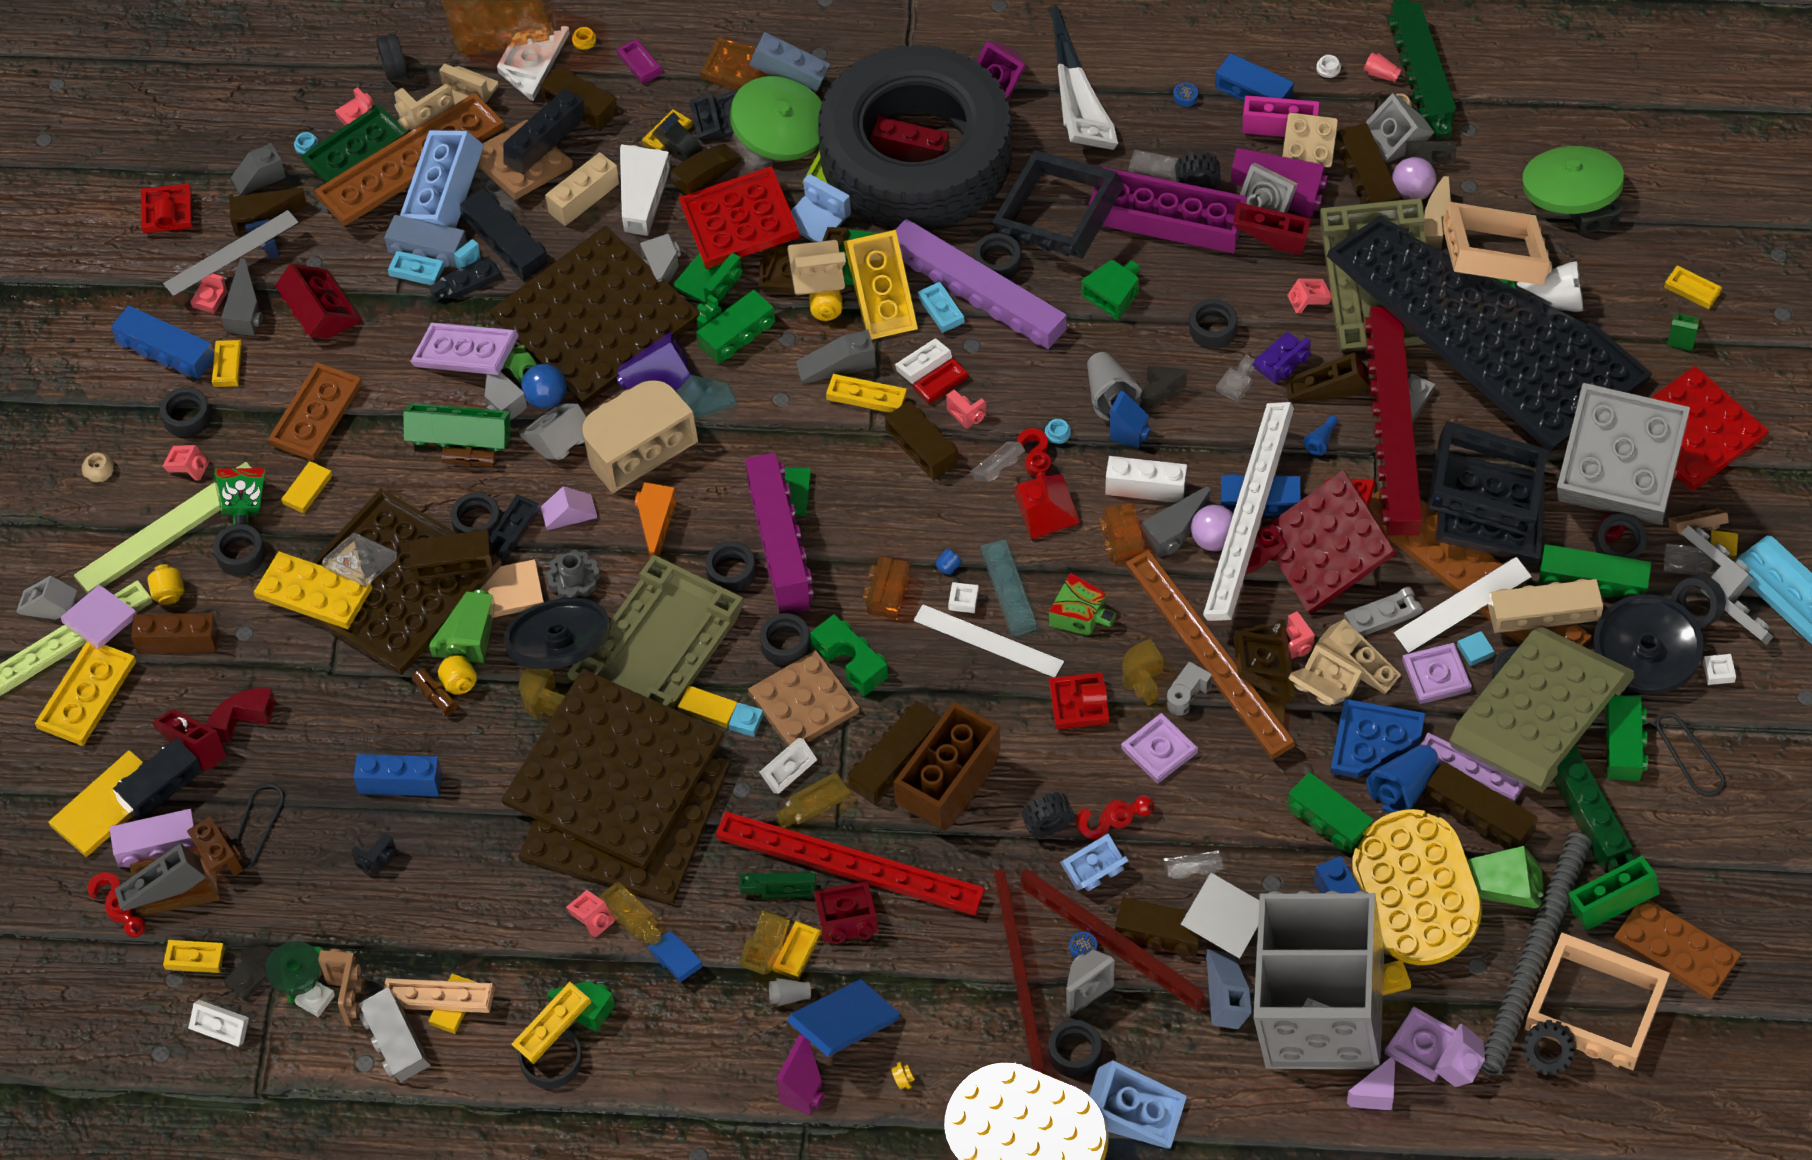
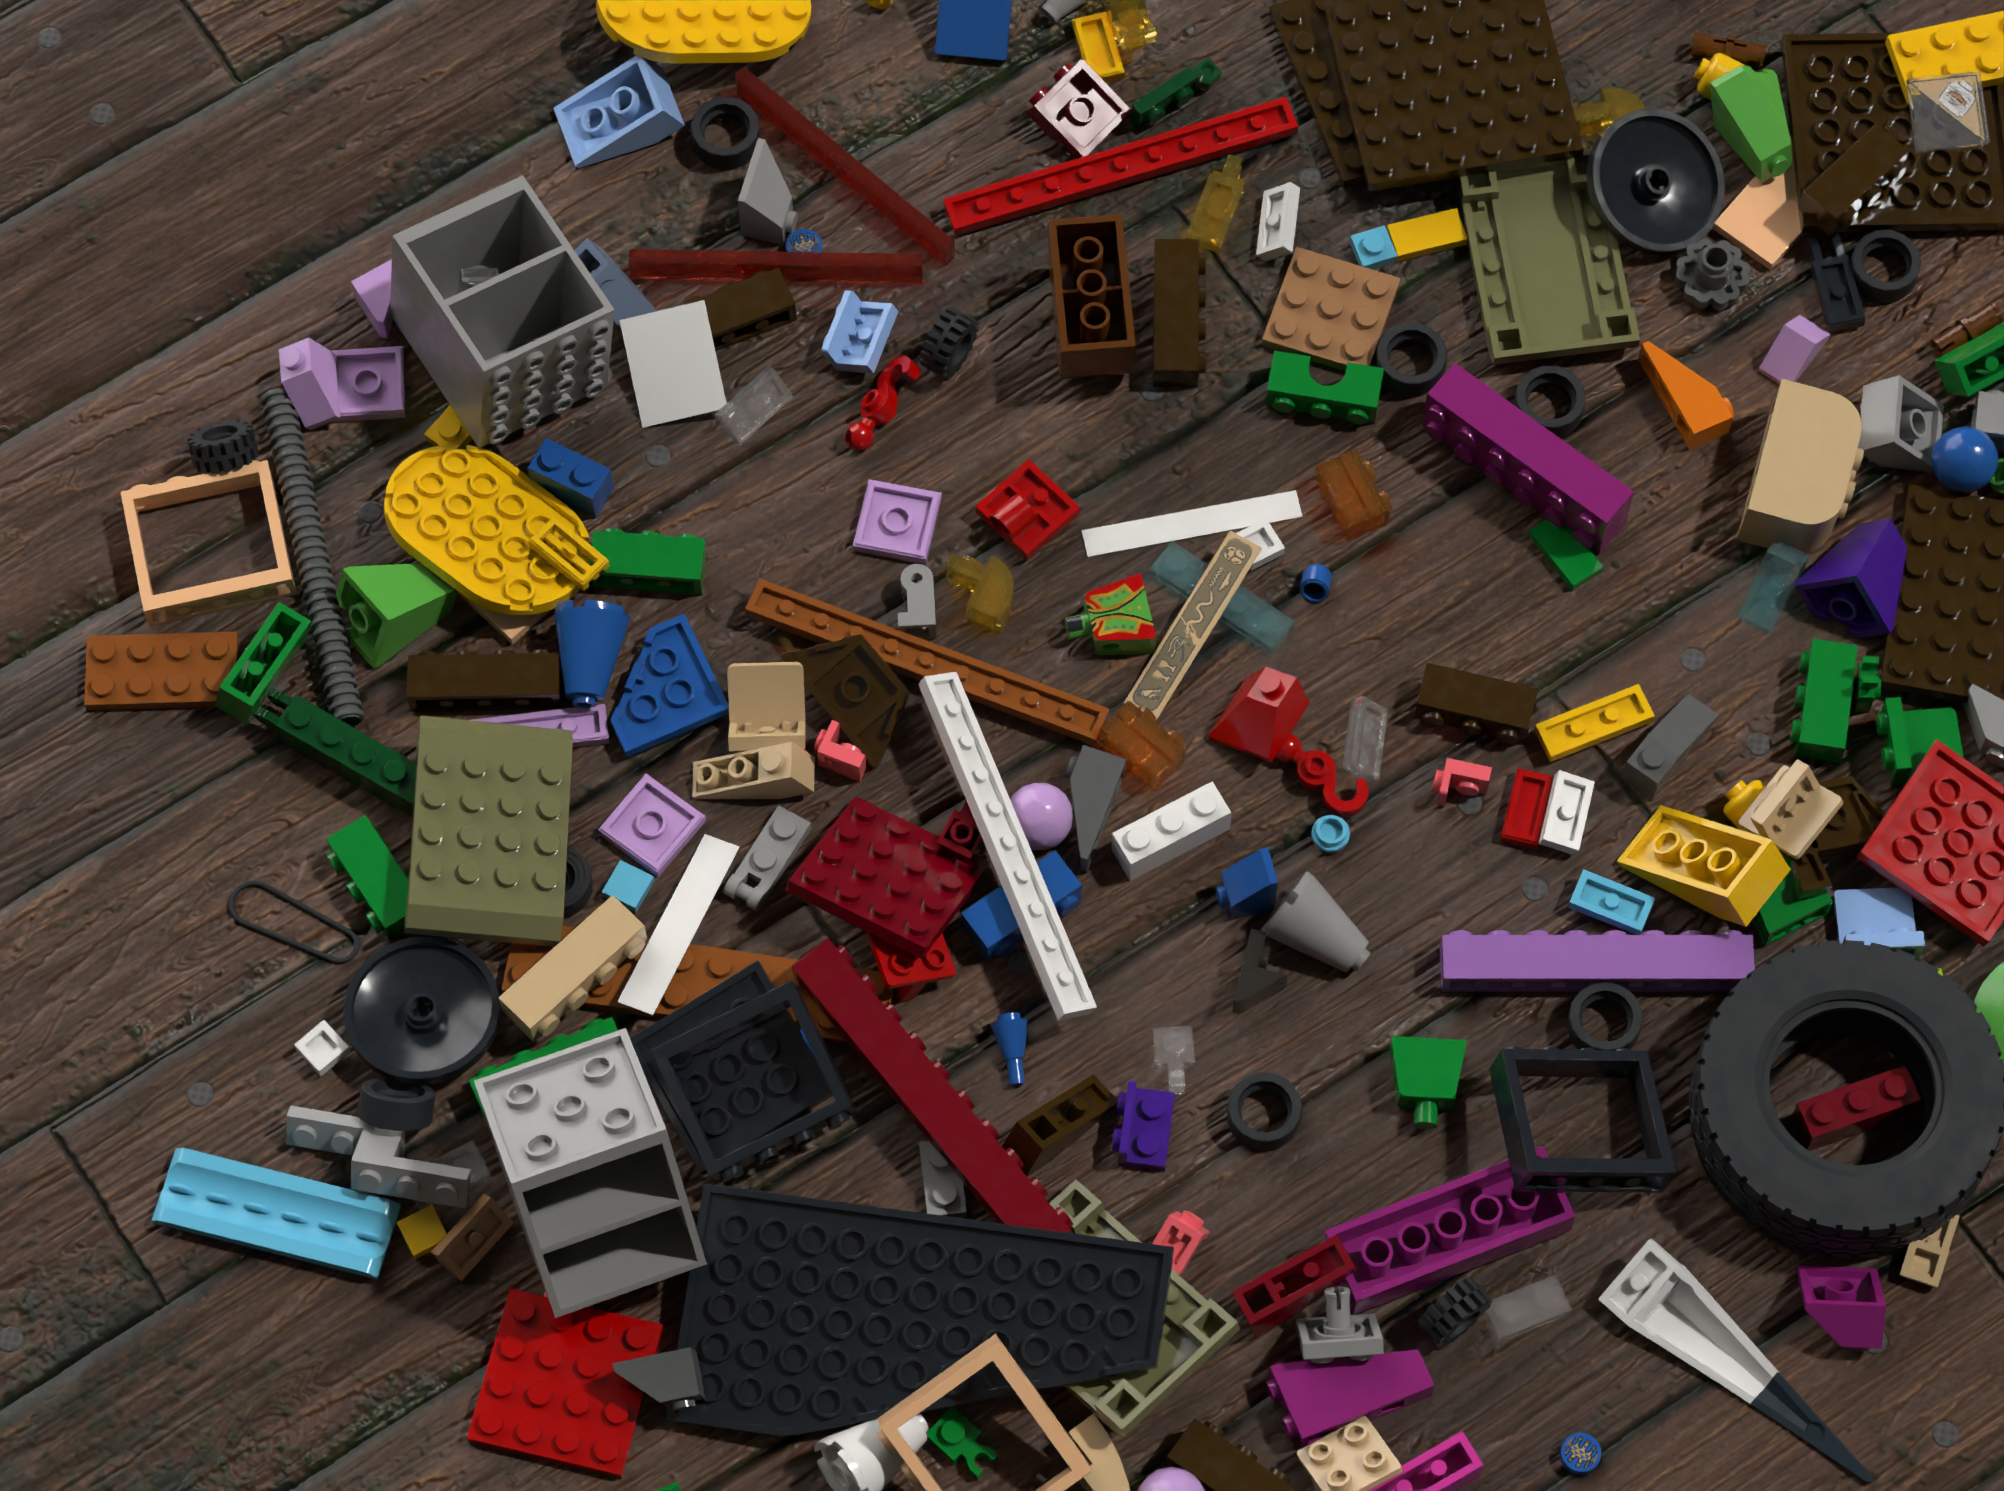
camera: 140 degrees right, 10 degrees up
none -> yellow tile [529,515,610,591]
none -> dark grey slope [612,1347,705,1411]
none -> sticker [1124,530,1262,721]

